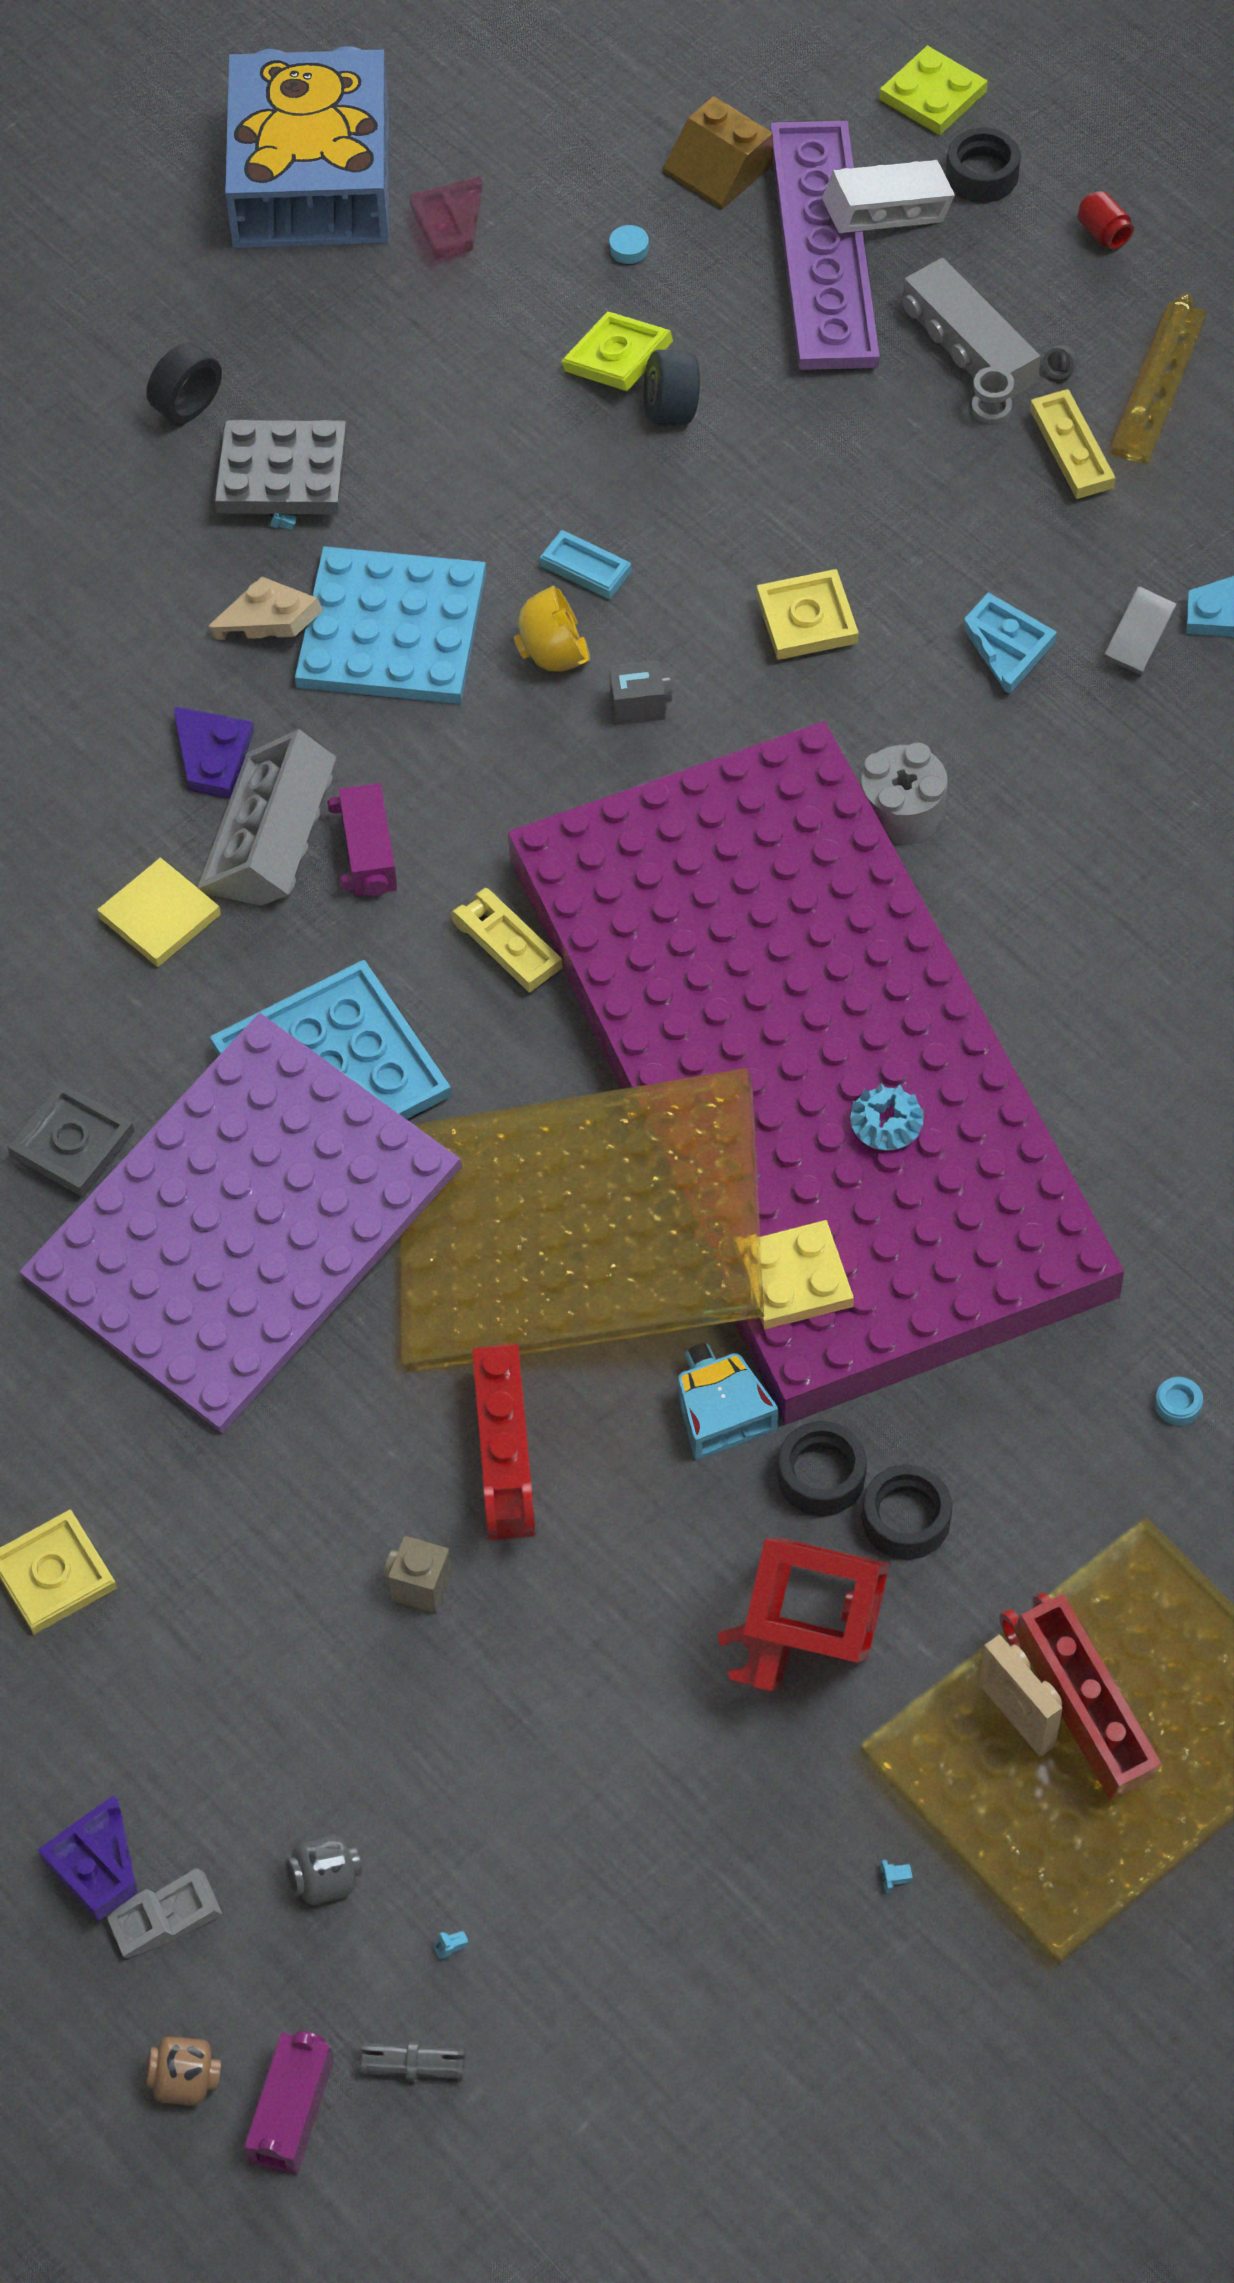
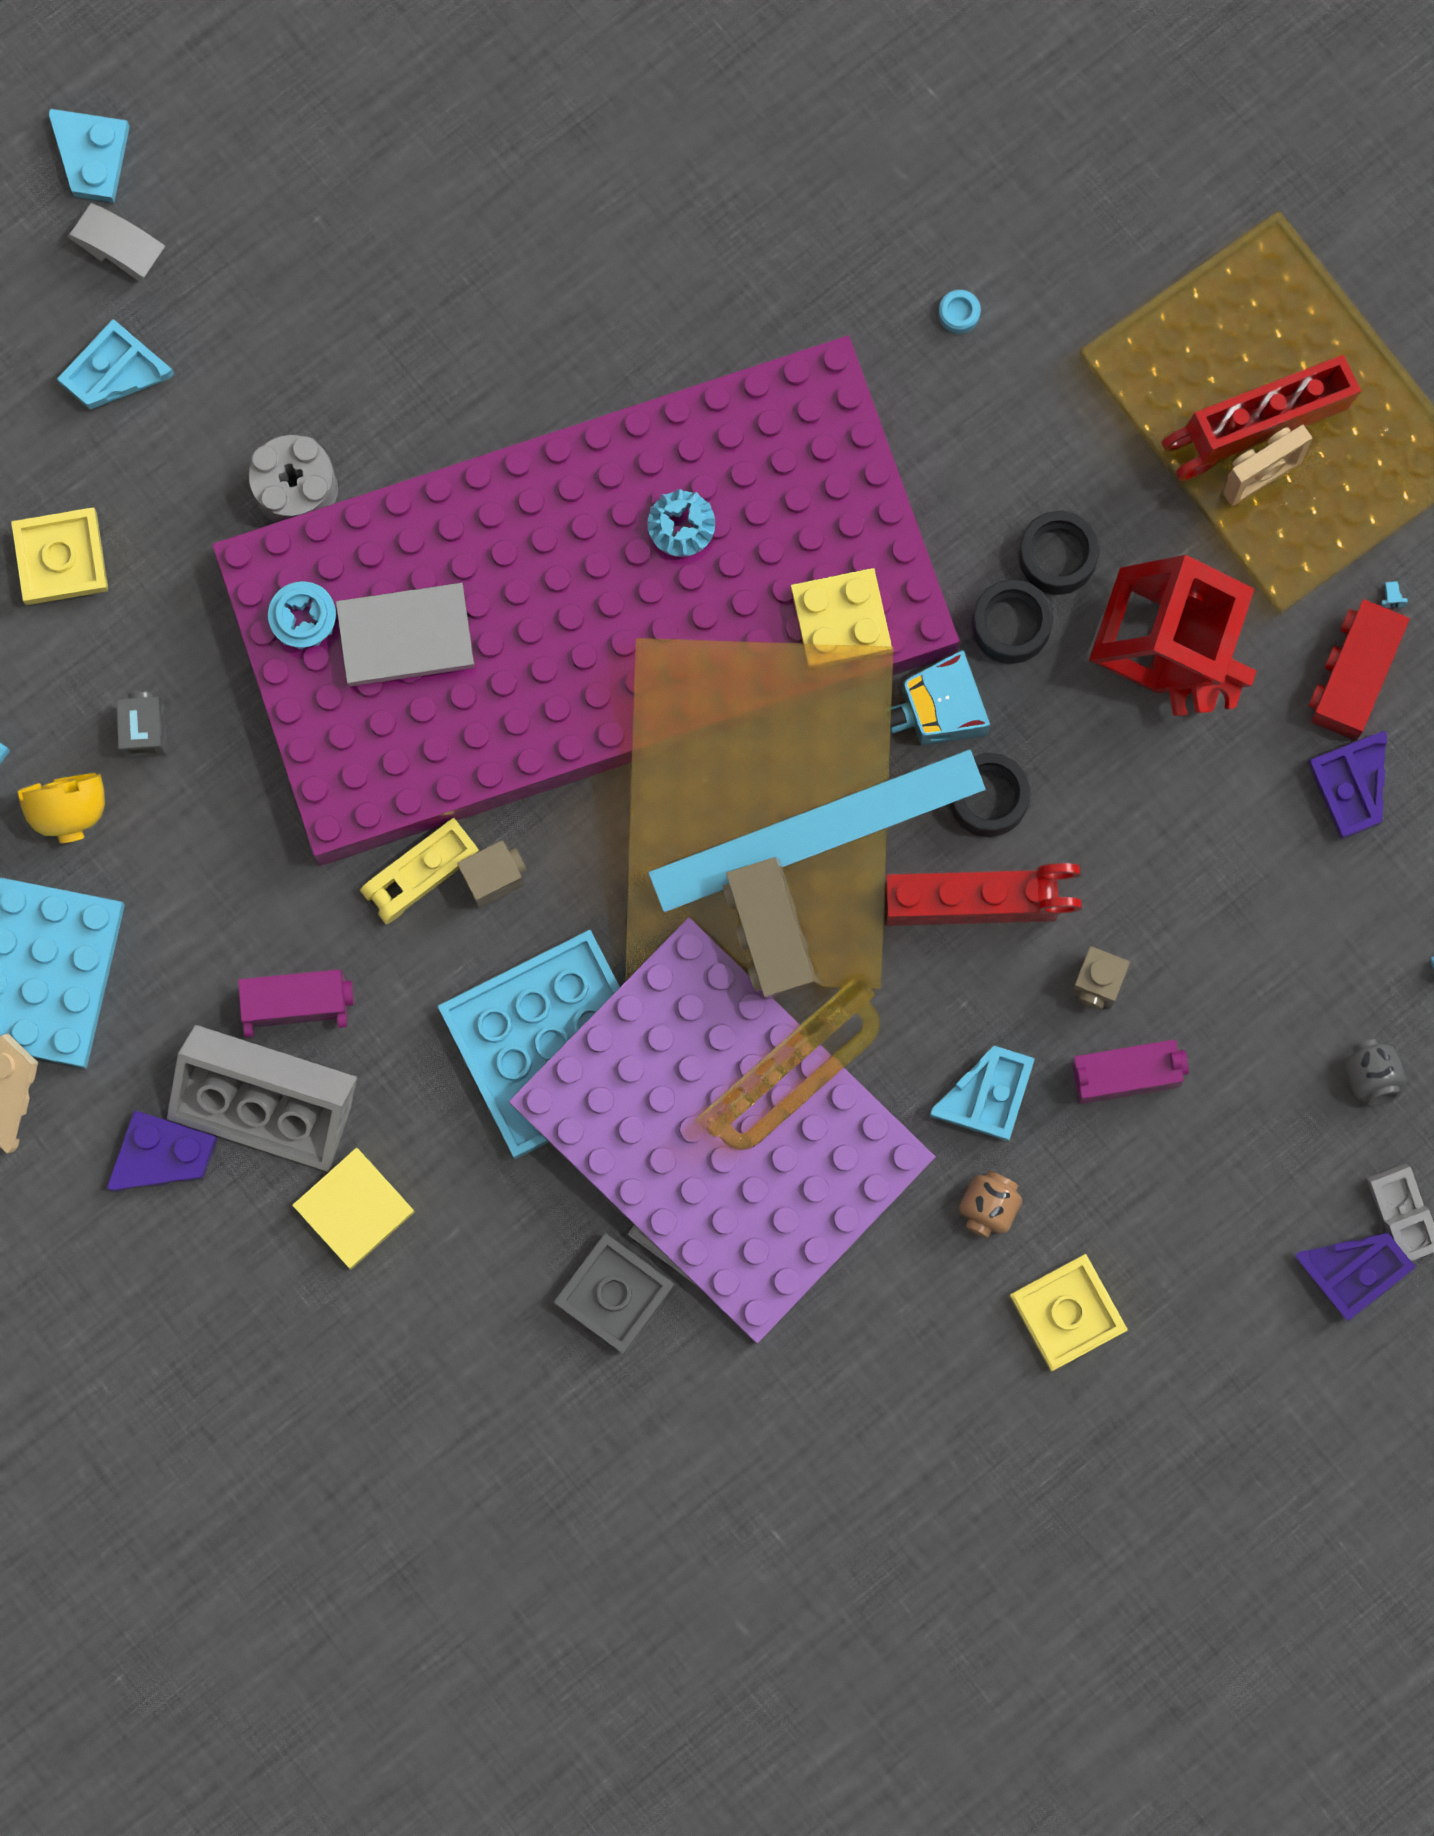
camera: 85 degrees left, 20 degrees up
none -> medium azure gear [268,581,337,650]
none -> light grey tile [336,583,475,687]
none -> dark tan brick [457,840,527,908]
none -> medium azure tile [648,749,986,912]
none -> clear yellow piece [695,978,880,1150]
none -> dark tan wedge [723,857,822,1000]
none -> medium azure wing [930,1046,1035,1142]
none -> black tyre [950,753,1031,837]
none -> medium nougat head [958,1171,1022,1238]
none -> magenta brick [1071,1039,1189,1104]
none -> red brick [1308,599,1410,741]
none -> dark purple wing [1308,731,1388,840]

